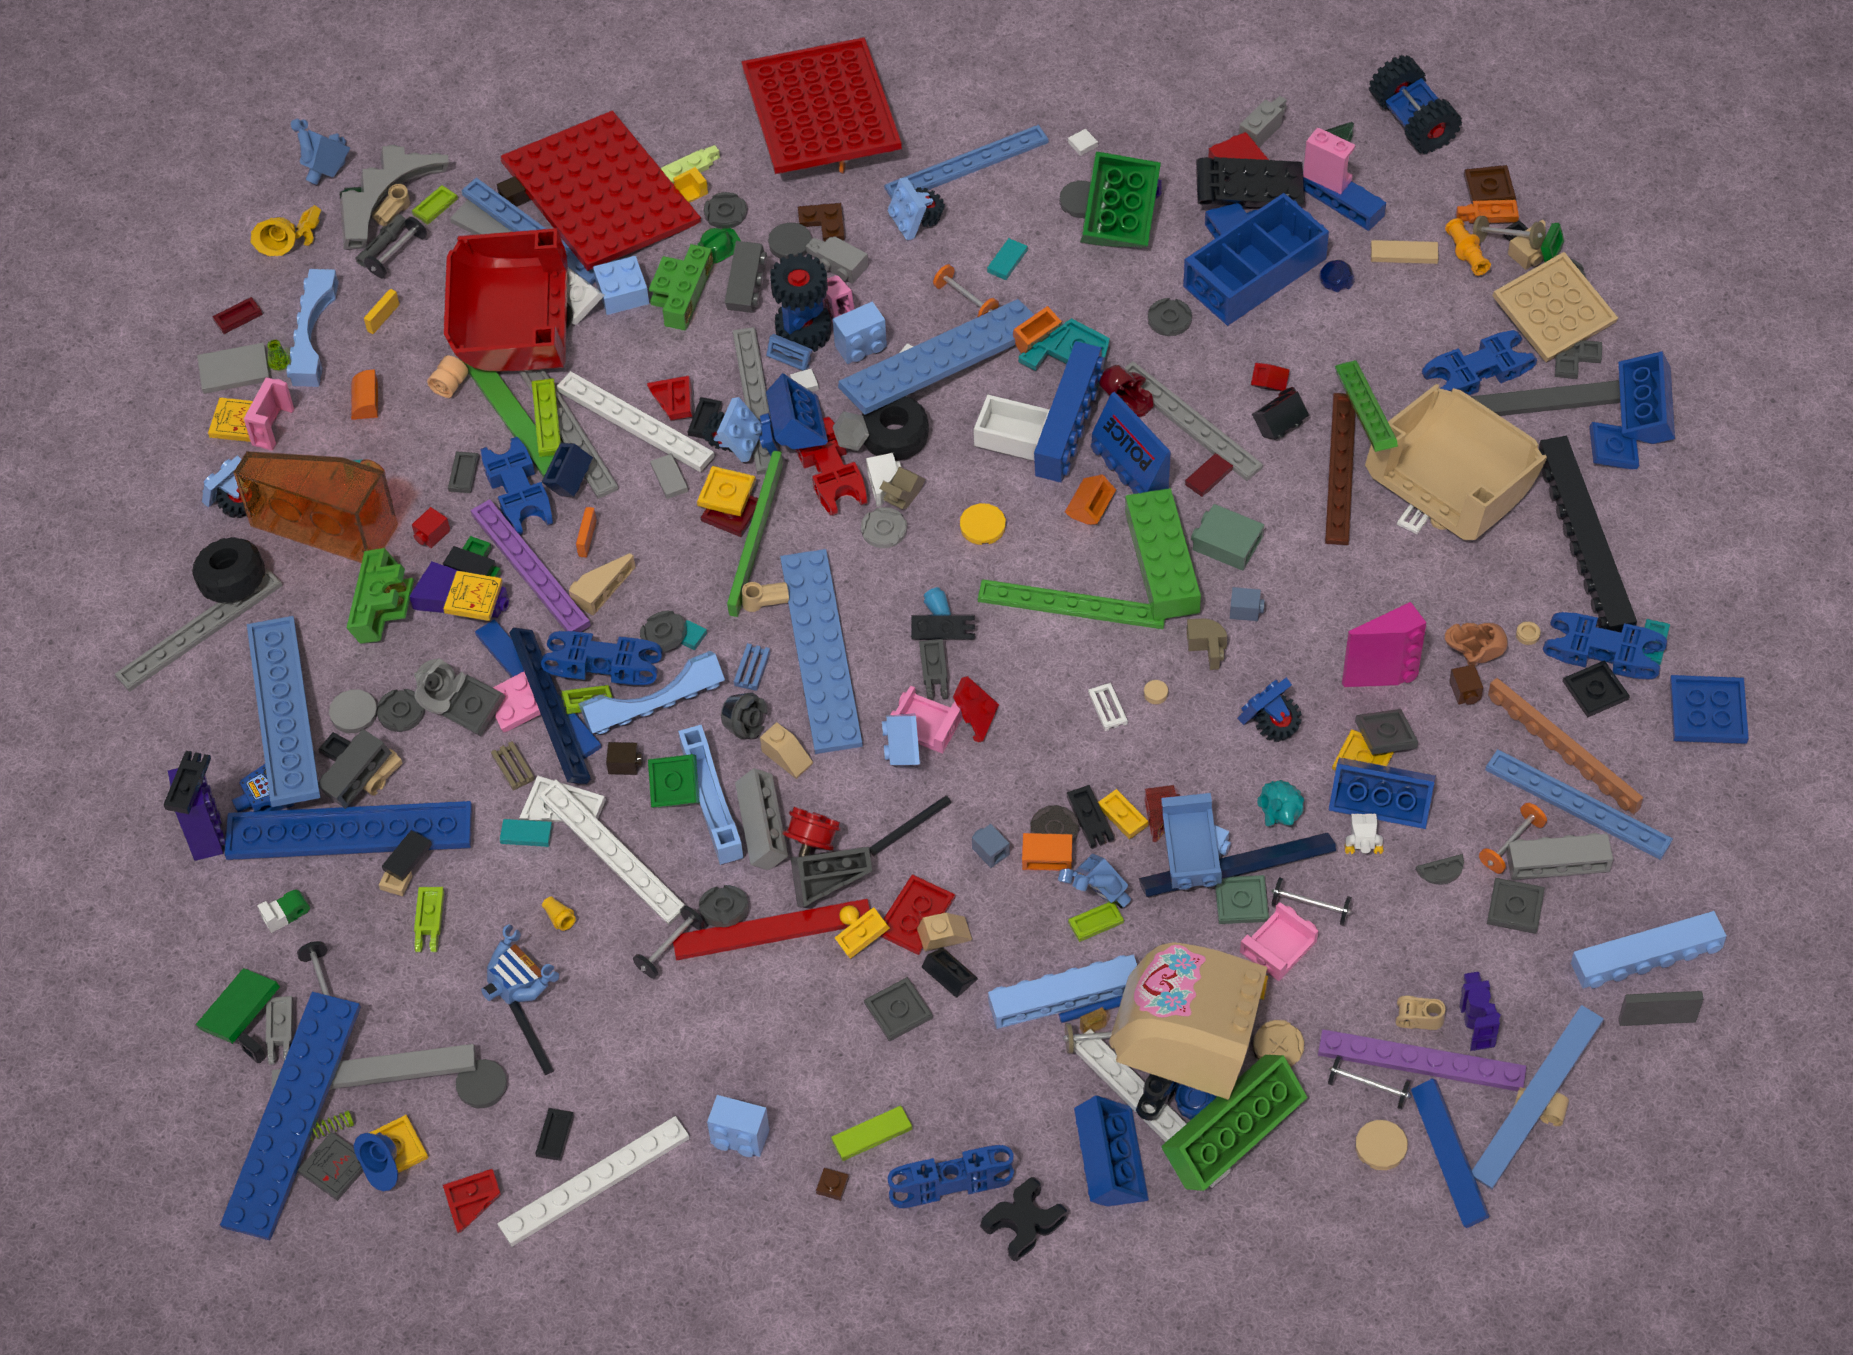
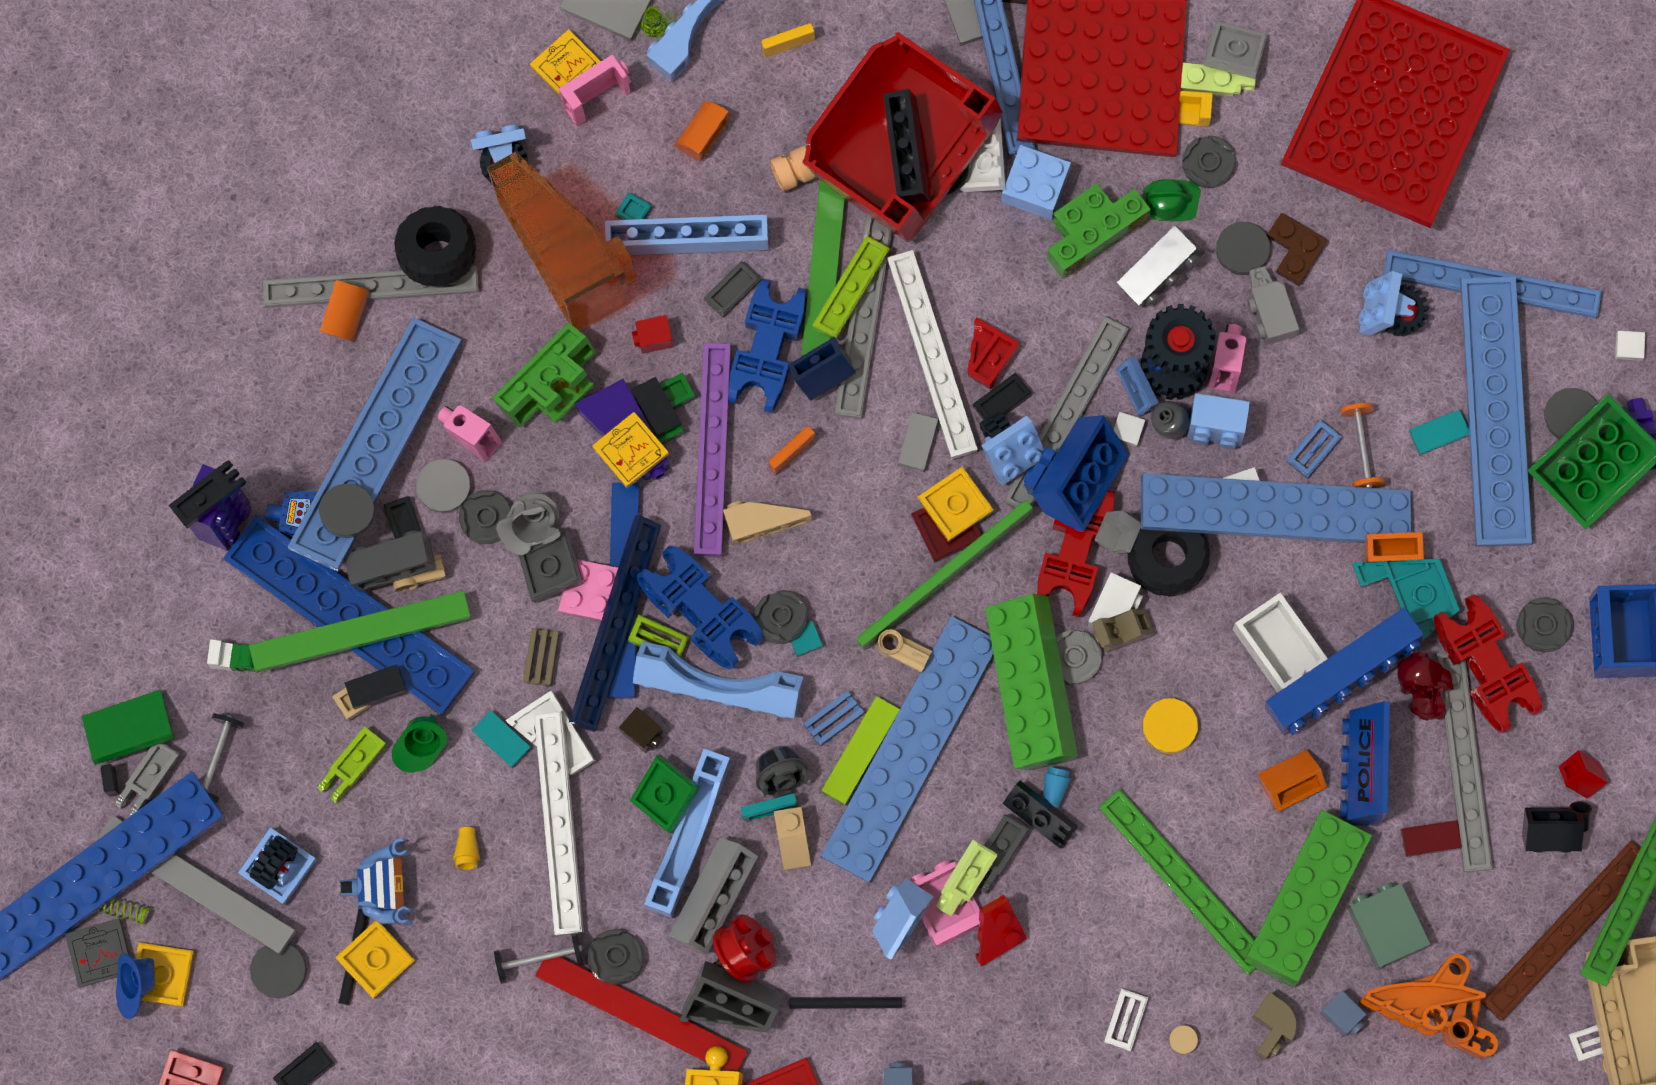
camera: 40 degrees right, 20 degrees up
none -> plate [238,827,317,906]
none -> bright green tile [249,591,471,673]
none -> dark grey tile [319,483,375,538]
none -> orange brick [320,280,370,342]
none -> yellow tile [335,921,415,999]
none -> green piece [392,714,447,773]
none -> bright pink torso [438,405,502,463]
none -> light blue brick [605,215,769,256]
none -> teal tile [741,793,797,822]
none -> lime tile [821,696,900,805]
none -> black brick [883,89,930,204]
none -> yellowish green hinge [936,840,997,916]
none -> bright green brick [985,594,1078,771]
none -> dark grey head [1151,401,1190,439]
none -> light grey tile [1203,21,1268,79]
none -> medium blue tile [1286,420,1342,479]
none -> orange piece [1359,954,1498,1059]
none -> red piece [1433,594,1542,733]
none -> medium blue plate [1460,277,1532,547]

